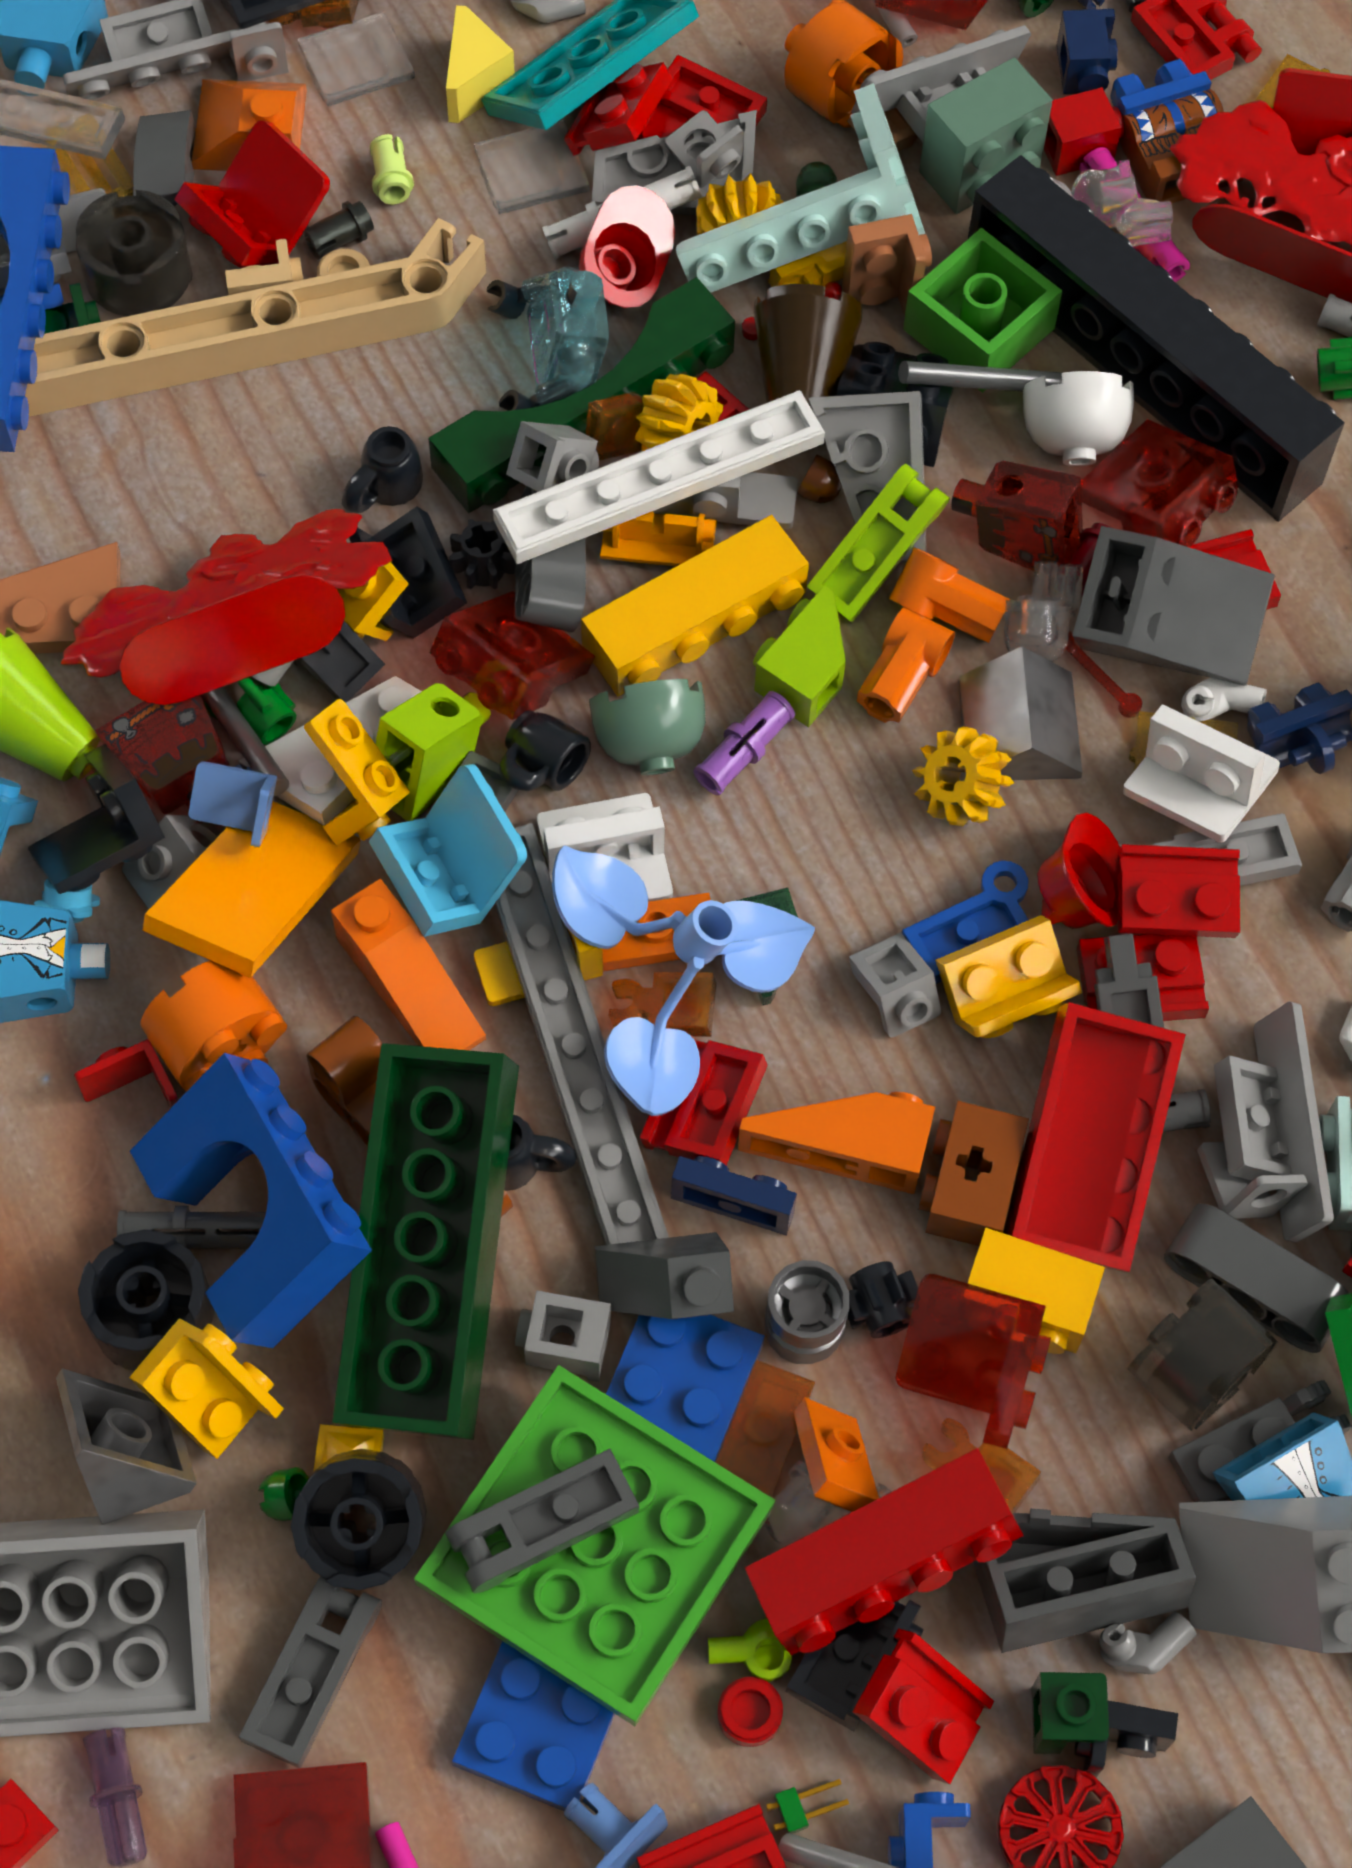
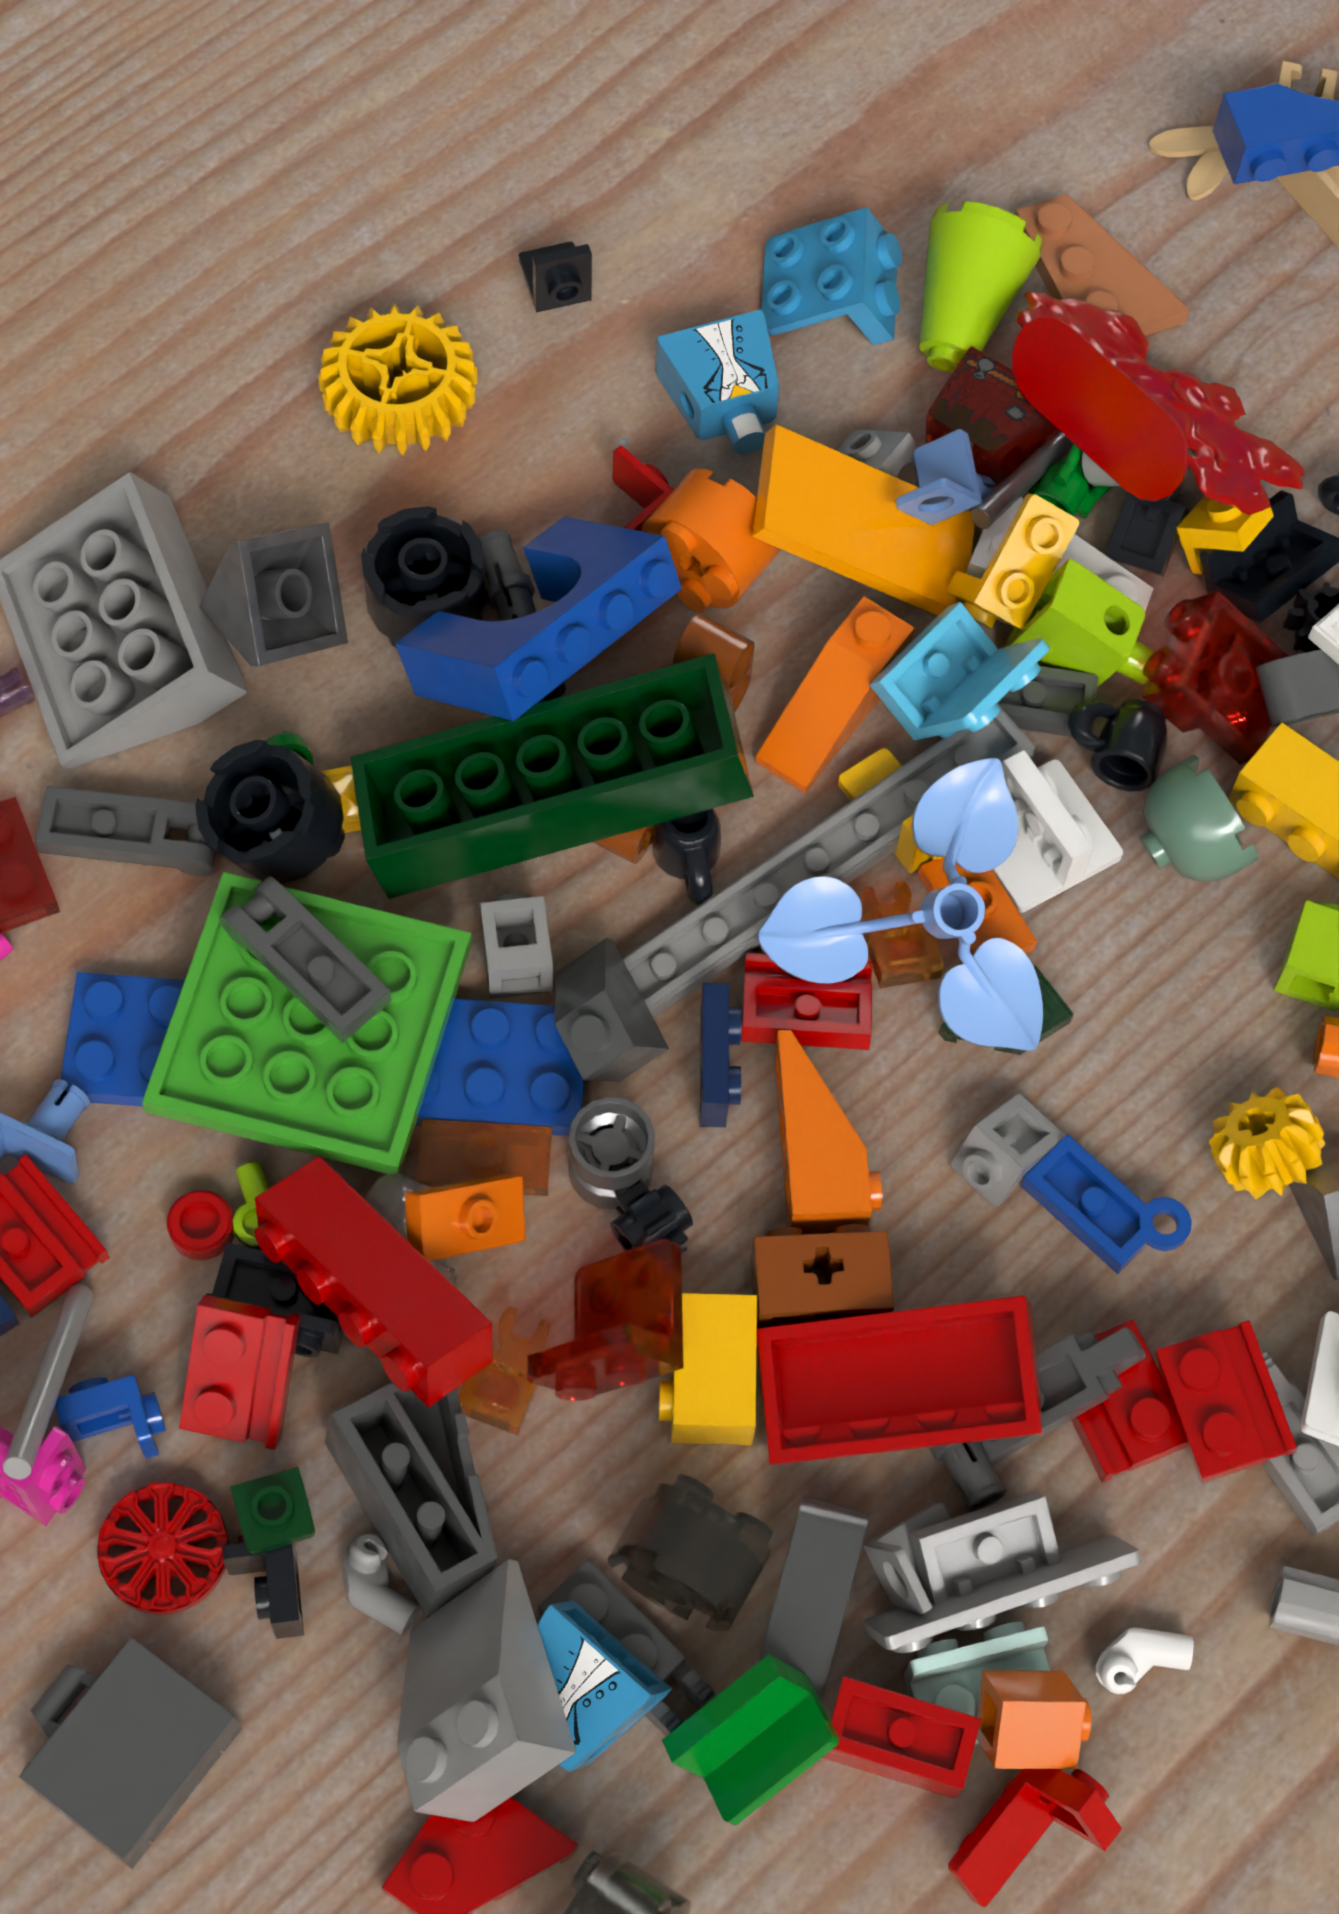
camera: 70 degrees right, 0 degrees up
black bracket [28,744,165,894] -> none
medium azure plate [34,879,100,923] -> none
yellow bracket [129,1318,284,1459] -> none
medium lavender pin [693,691,795,795] -> none
piece [766,1779,849,1834] -> none
yellow bracket [935,915,1082,1038] -> none
red piece [1037,812,1120,929] -> none

